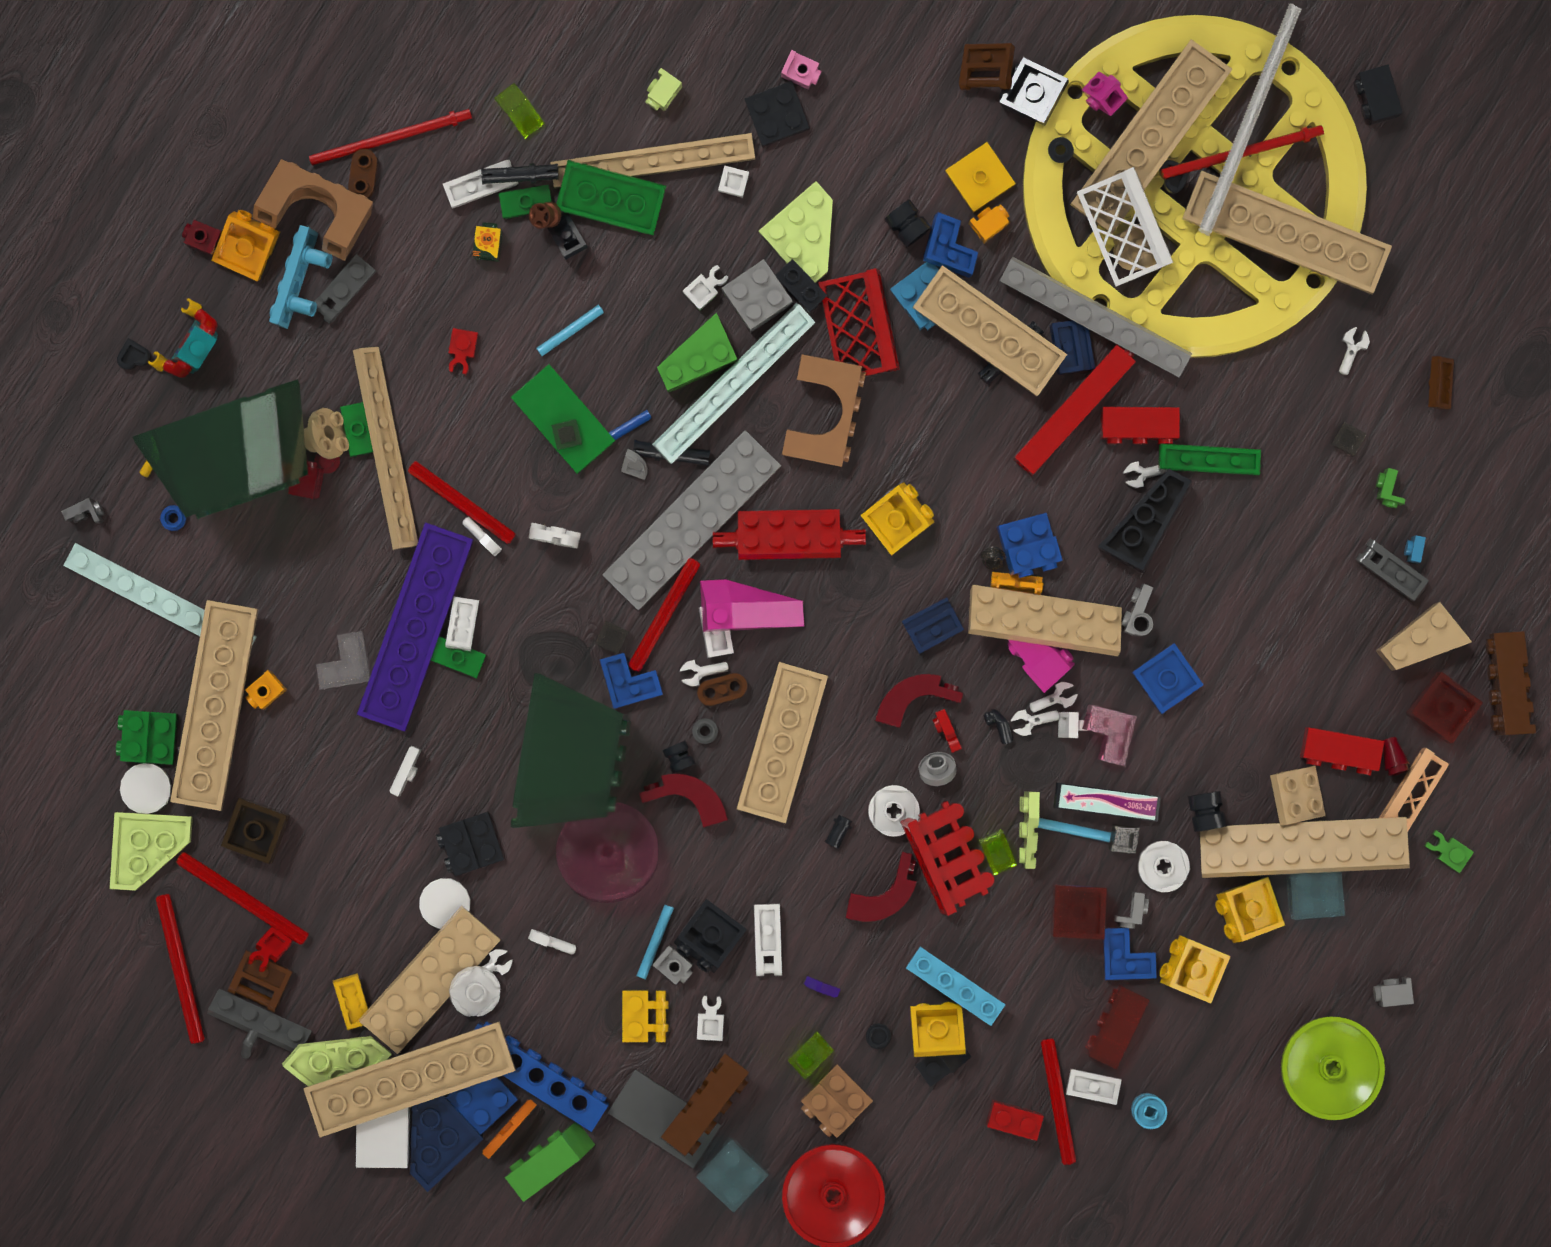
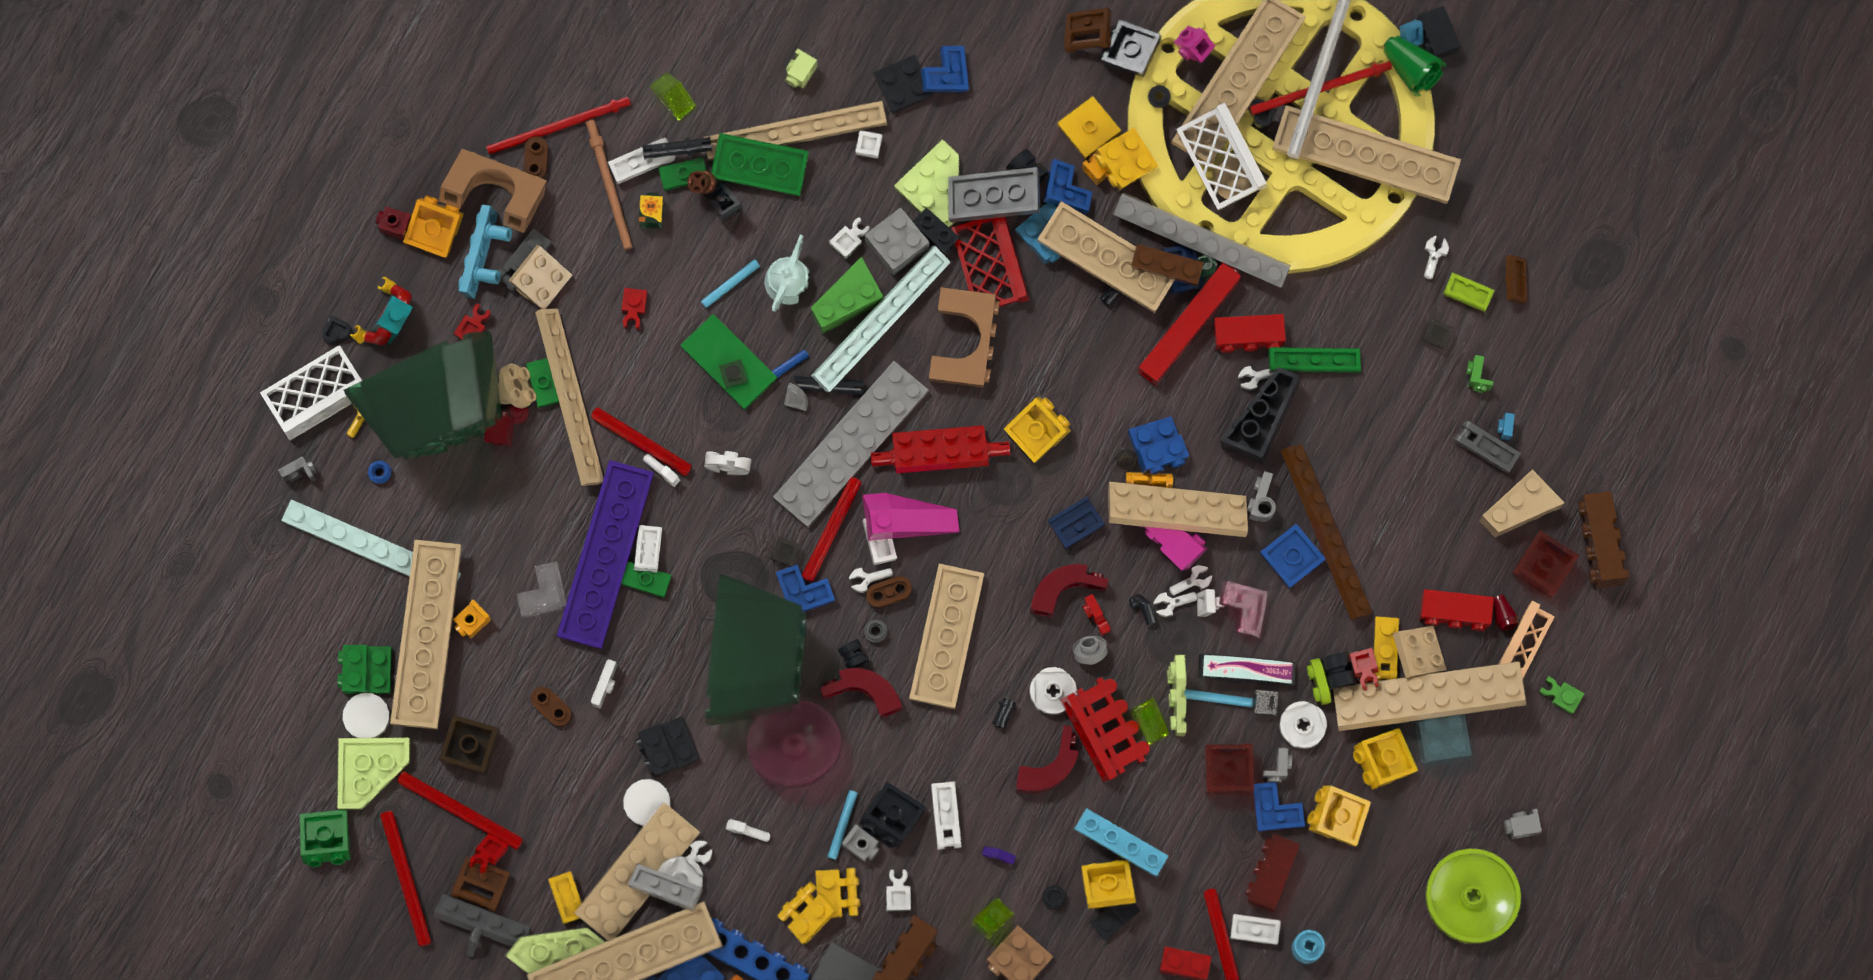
camera: 10 degrees left, 10 degrees down
bright pink brick [781,50,822,90] -> none
none -> white fence [260,345,369,441]
none -> green plate [300,809,351,867]
none -> red plate [454,303,491,347]
none -> tan plate [508,245,572,309]
none -> reddish brown plate [531,687,572,727]
none -> nougat bar [586,120,633,250]
none -> light grey tile [628,864,703,911]
none -> light aqua helmet [764,235,810,312]
none -> yellow plate [778,882,838,944]
none -> blue plate [921,46,969,92]
none -> plate [948,167,1040,222]
none -> yellow plate [1095,128,1158,191]
none -> reddish brown plate [1131,244,1204,286]
none -> clear green plate [1197,255,1217,278]
none -> reddish brown plate [1281,444,1372,620]
none -> lime plate [1306,658,1331,705]
none -> plate [1350,648,1379,691]
none -> yellow plate [1373,617,1399,681]
none -> green cone [1383,36,1446,97]
none -> dark azure plate [1400,20,1424,45]
none -> lime plate [1443,272,1495,312]

